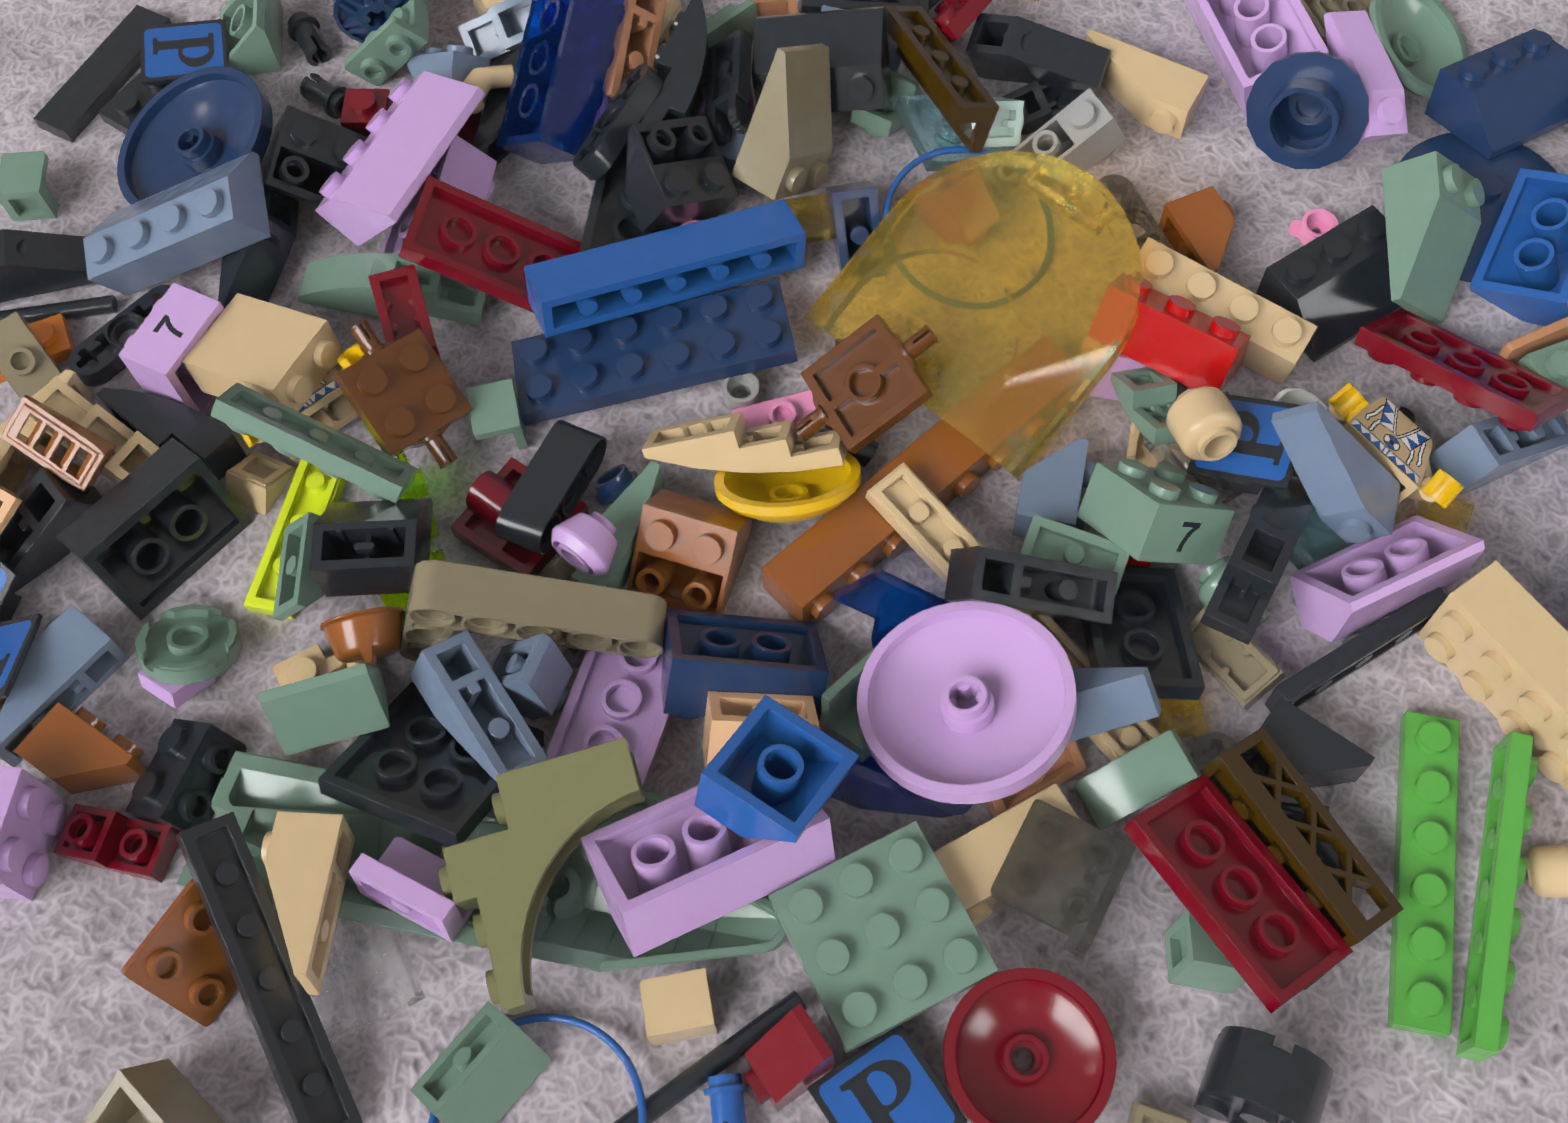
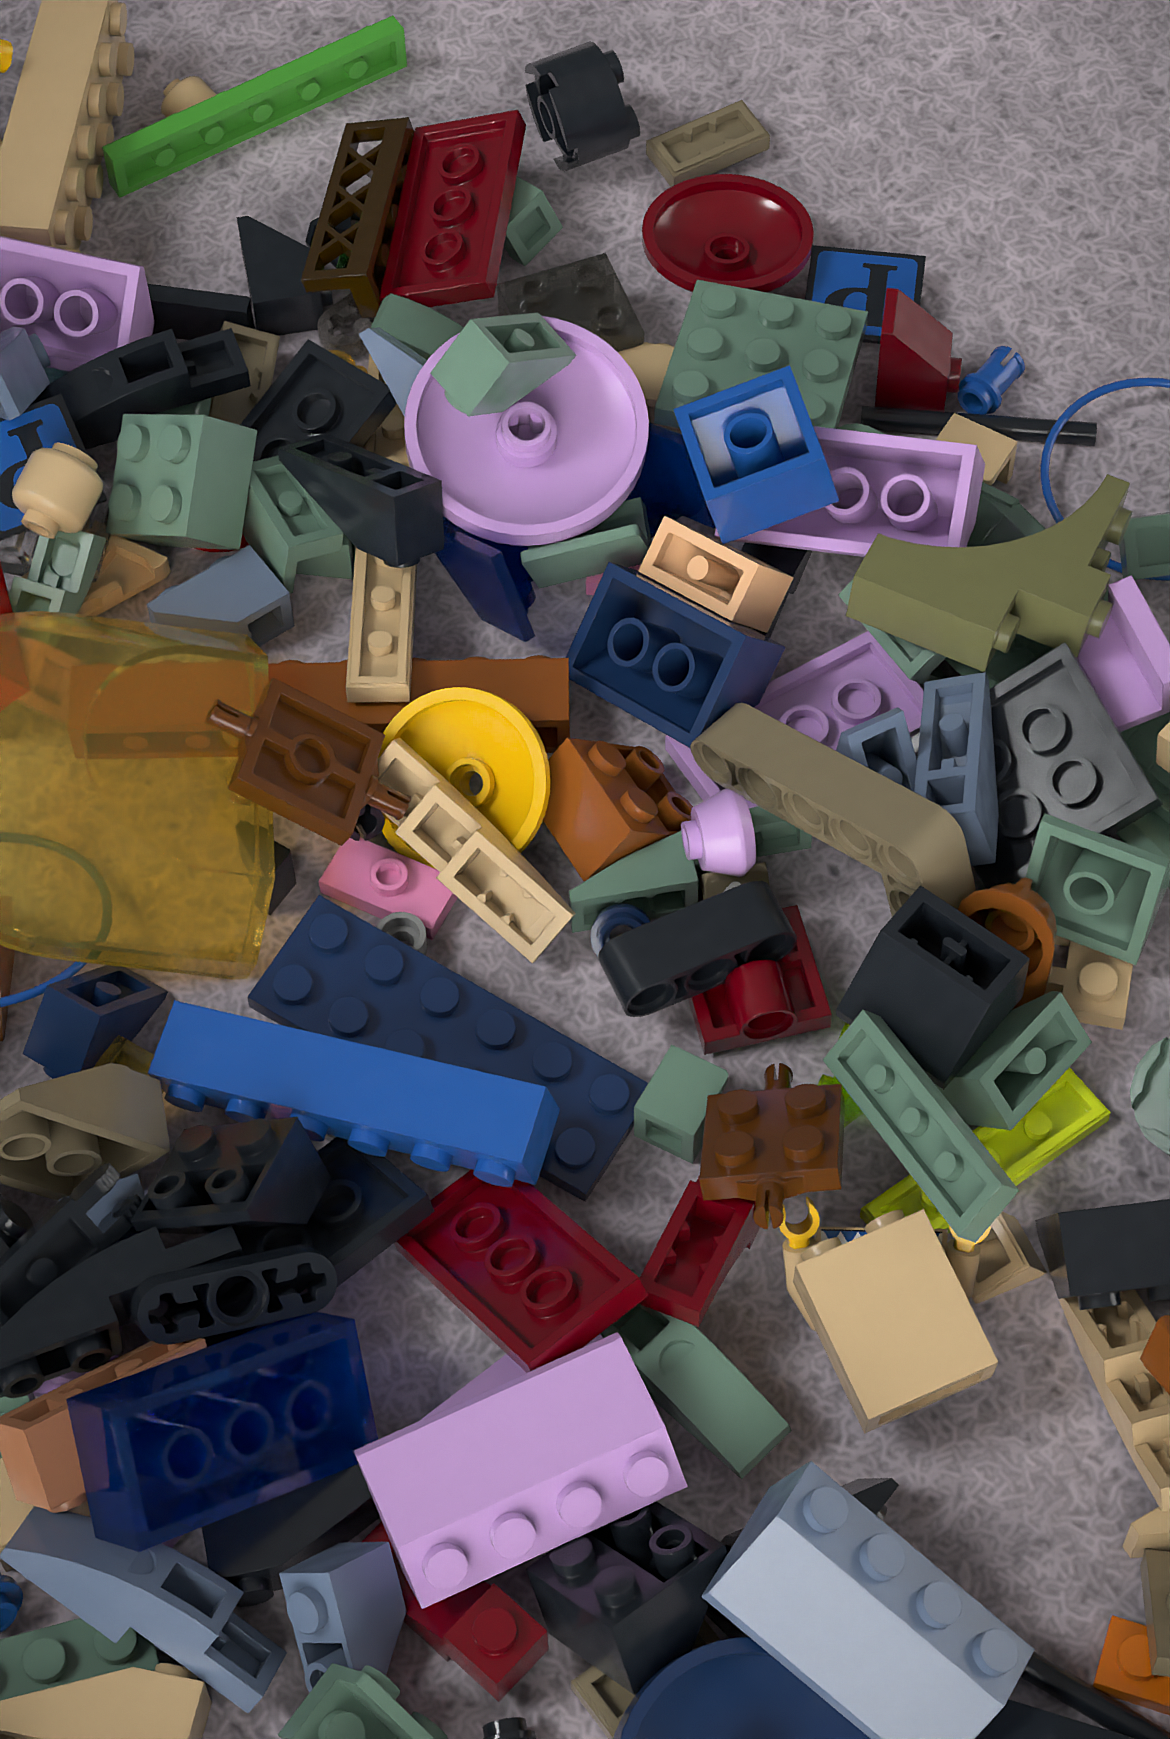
camera: 140 degrees left, 5 degrees down
black beam [68,285,171,387] -> none
black slope [97,388,247,481] -> none
lavender brick [118,282,224,415] -> none
tan arm [463,64,515,114] -> none
bright green plate [1387,711,1460,1038] -> none
none -> sand green slope [430,313,576,417]

